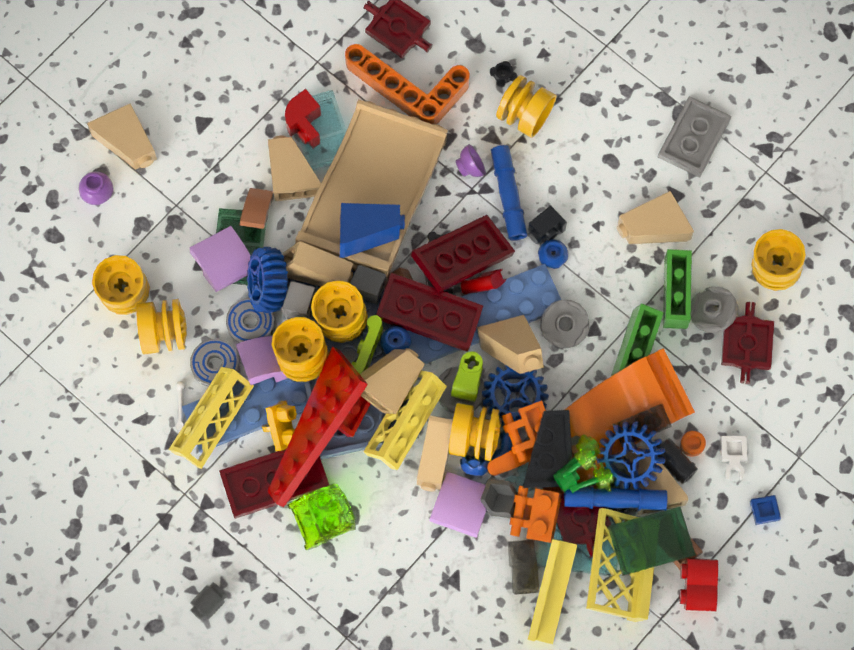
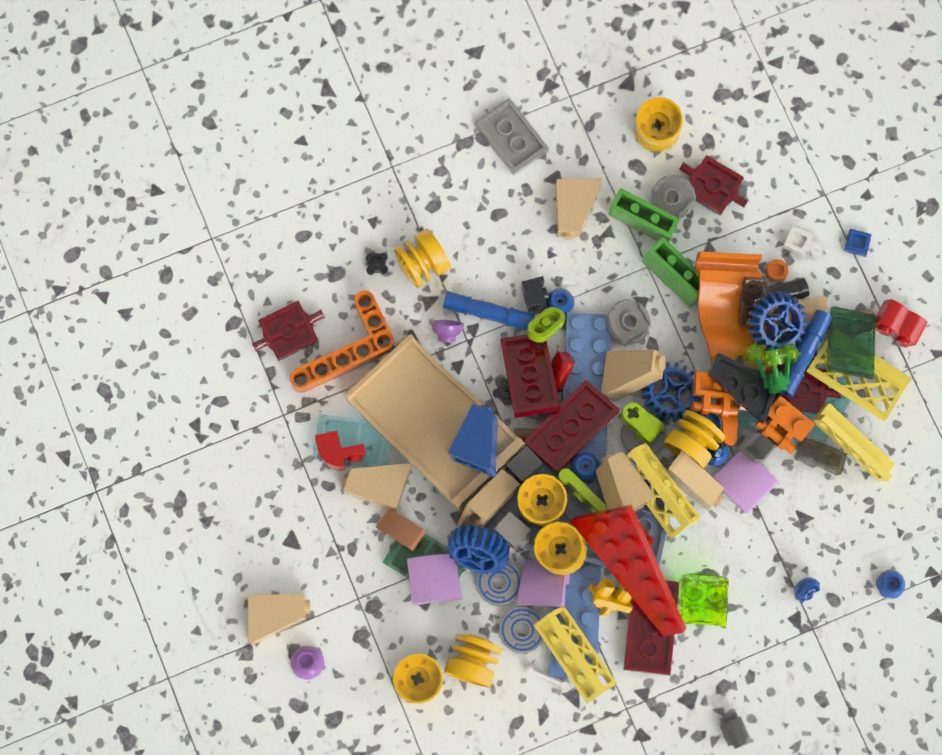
camera: 65 degrees left, 5 degrees up
none -> lime plate [527,307,565,342]
none -> blue plate [794,577,820,603]

